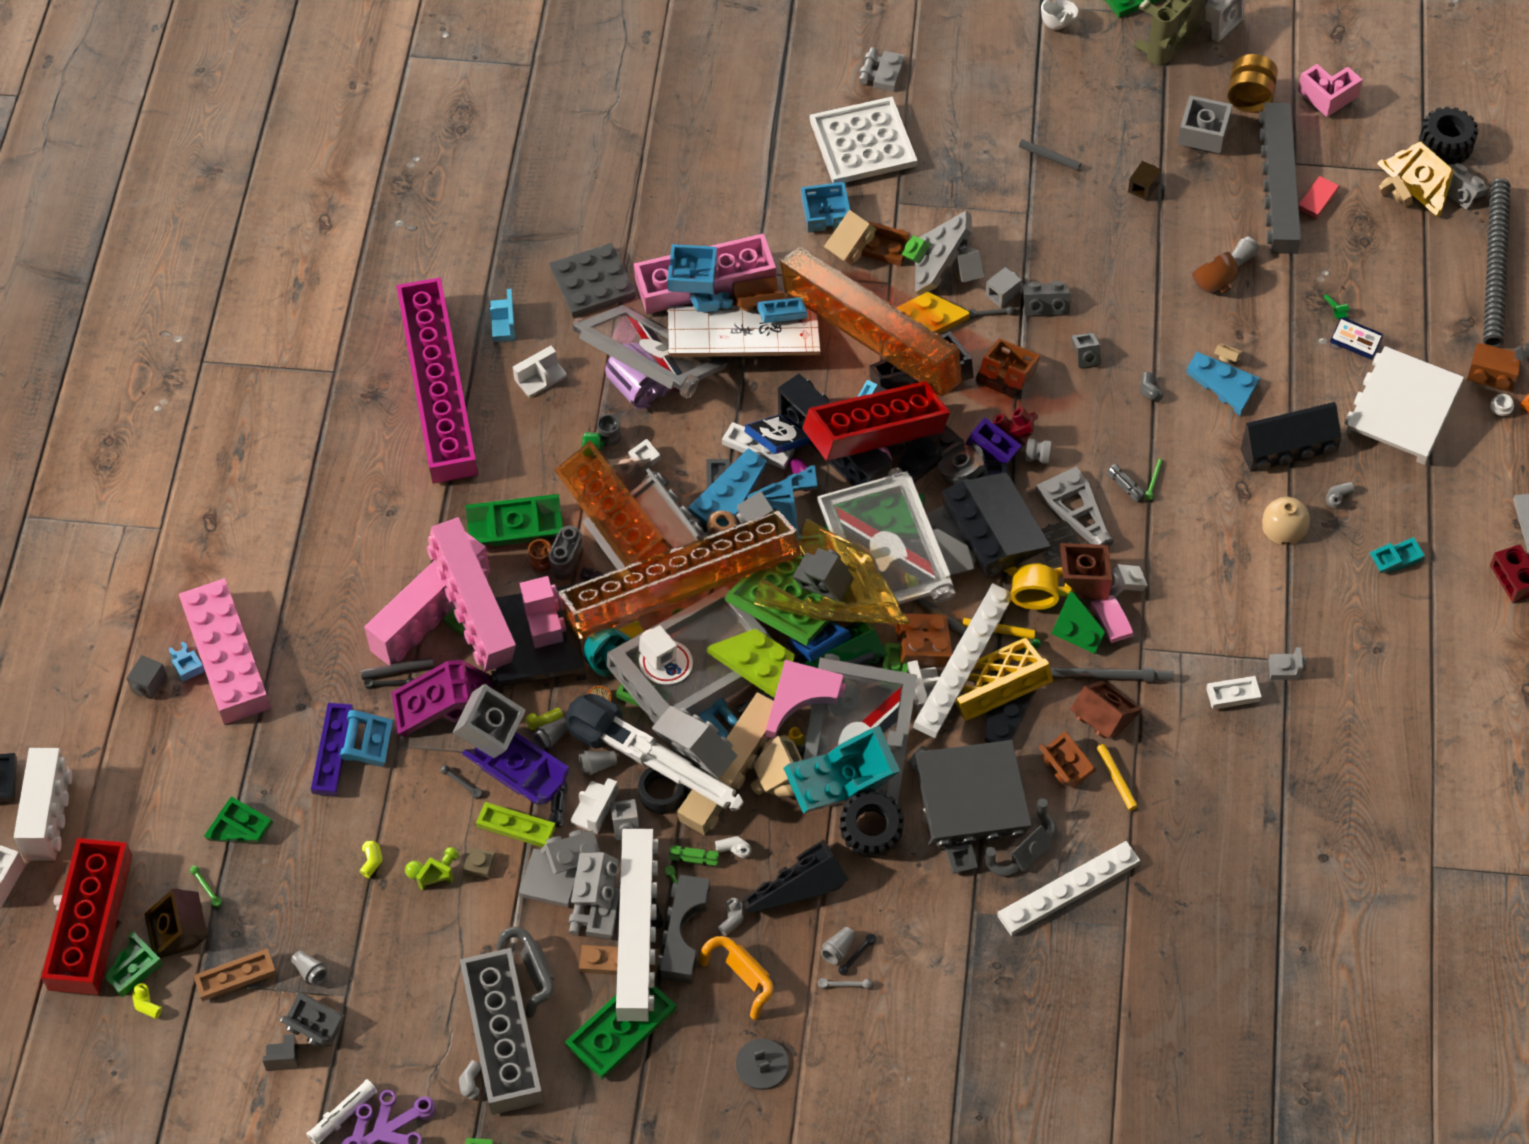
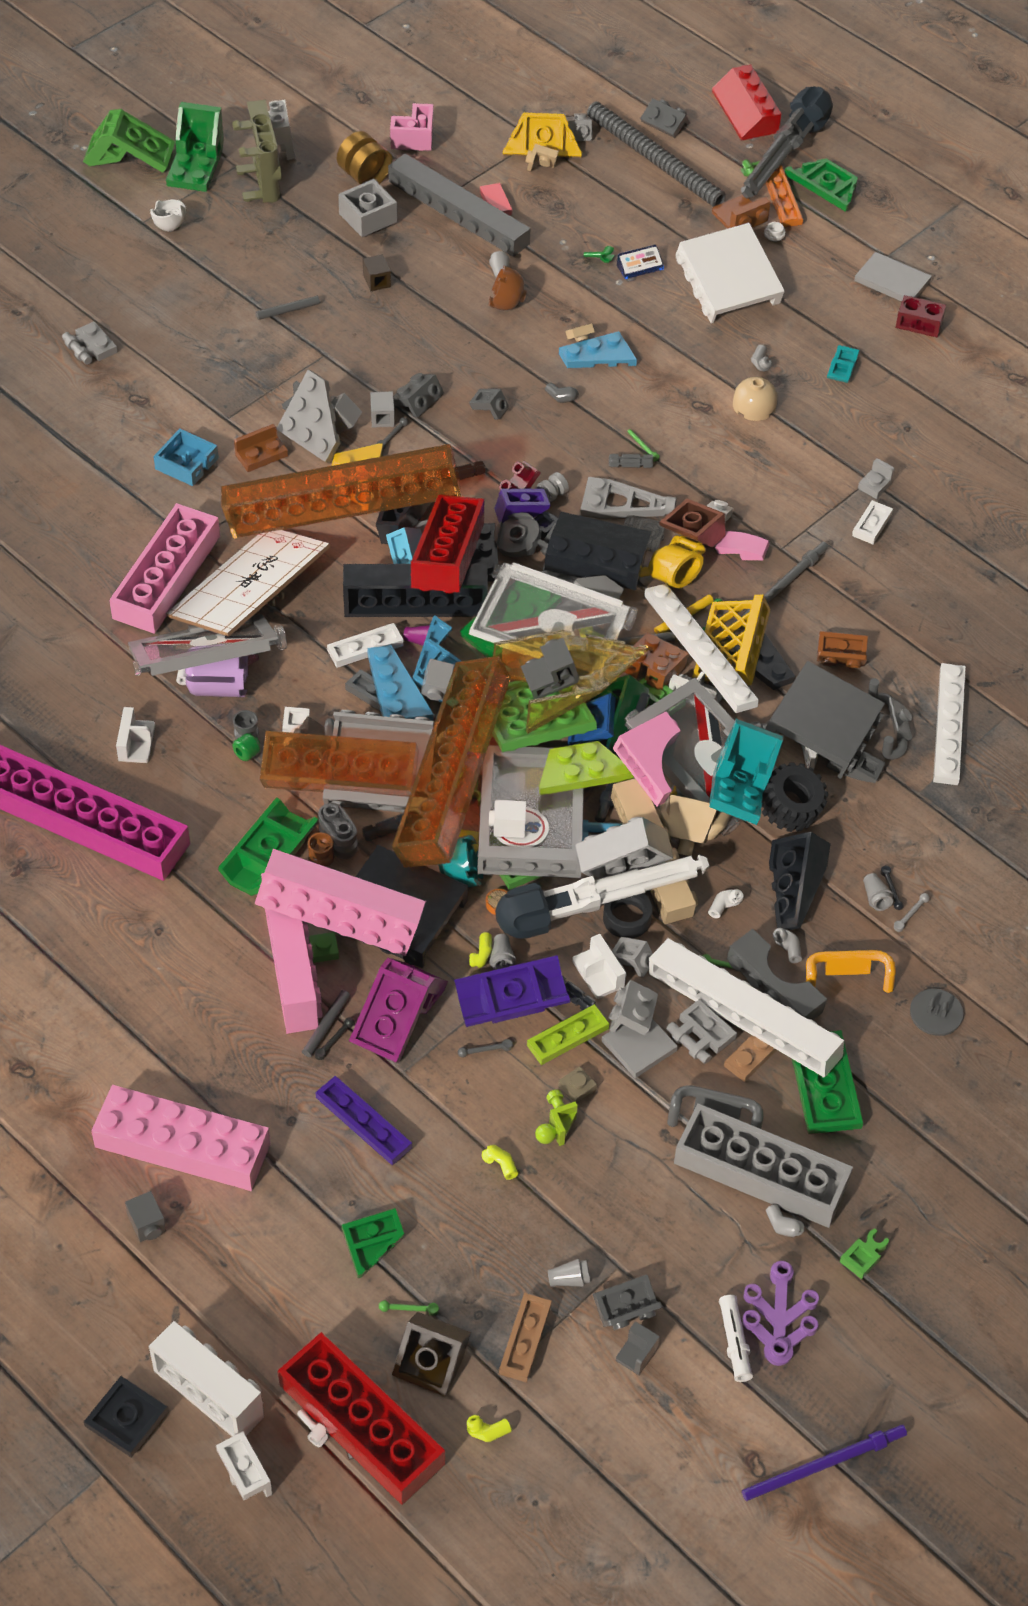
camera: 55 degrees left, 5 degrees down
green wing [105,931,163,998] -> none
dark azure plate [169,642,205,682] -> none
dark azure plate [340,710,393,767] -> none
light grey brick [452,684,526,758] -> none
medium azure panel [490,289,516,342] -> none
bright pink brick [519,576,566,648] -> none
dark grey plate [549,243,636,318] -> none
light grey bracket [571,852,619,909] -> none
light grey cone [579,751,617,775] -> none
dark azure piece [667,244,717,294] -> none
bright green axle [669,845,719,866] -> none
dark azure plate [690,292,733,312] -> none
medium nougat piece [707,510,738,538] -> none
dark orange bracket [733,277,785,311] -> none
tile [744,415,810,455] -> none
dark azure plate [757,297,808,323] -> none
white plate [810,97,917,183] -> none
tan brick [824,210,876,266] -> none
bright green plate [901,236,931,263] -> none
dark orange piece [979,338,1041,389] -> none
green wing [1051,591,1106,654] -> none
copper slope [1070,681,1142,739] -> none
yellow bar [1096,744,1138,811] -> none
black slope [1240,402,1342,472] -> none
black tyre [1419,107,1478,165] -> none

